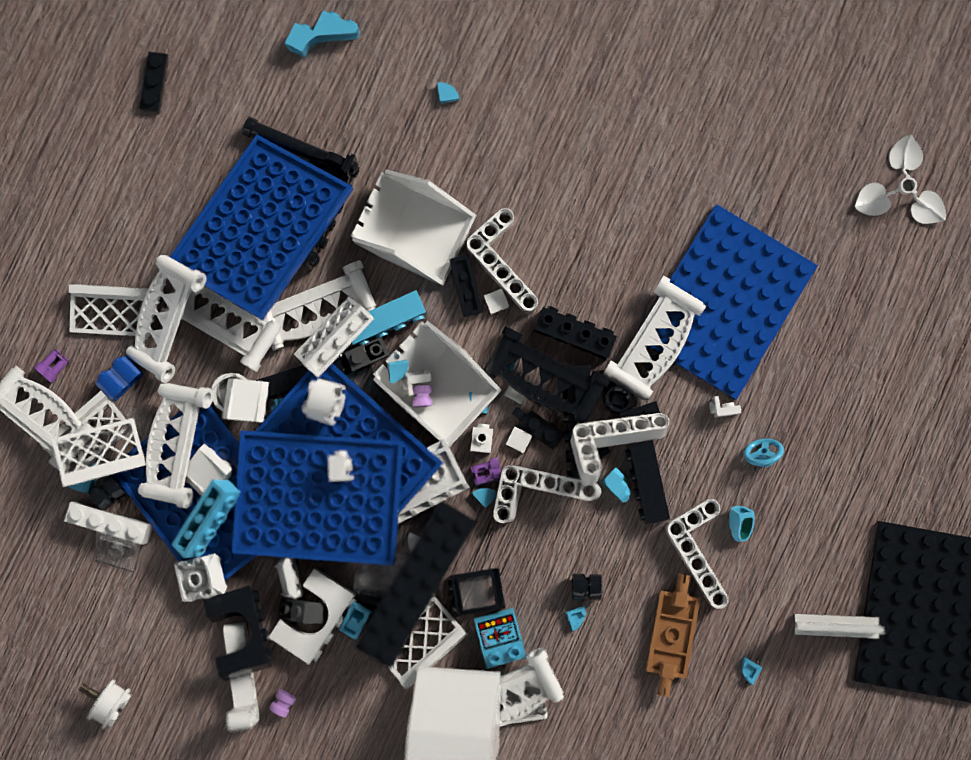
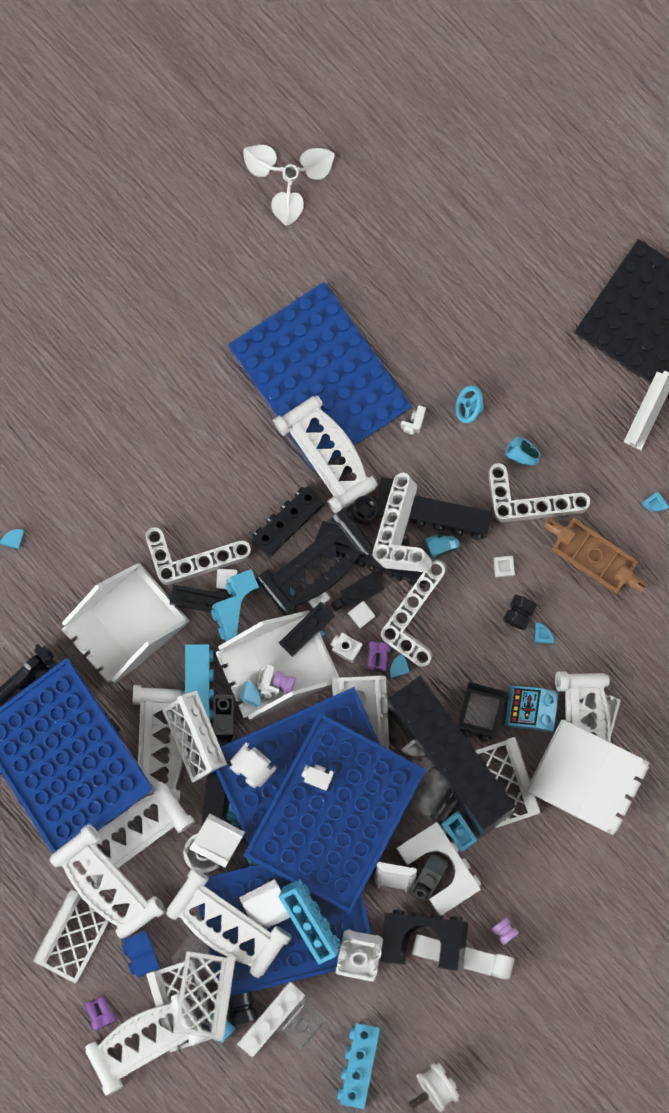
camera: 70 degrees left, 5 degrees down
none -> medium azure arch [211,569,259,642]
none -> black plate [279,602,335,657]
none -> medium azure brick [337,1023,380,1109]
none -> white tile [493,556,515,578]

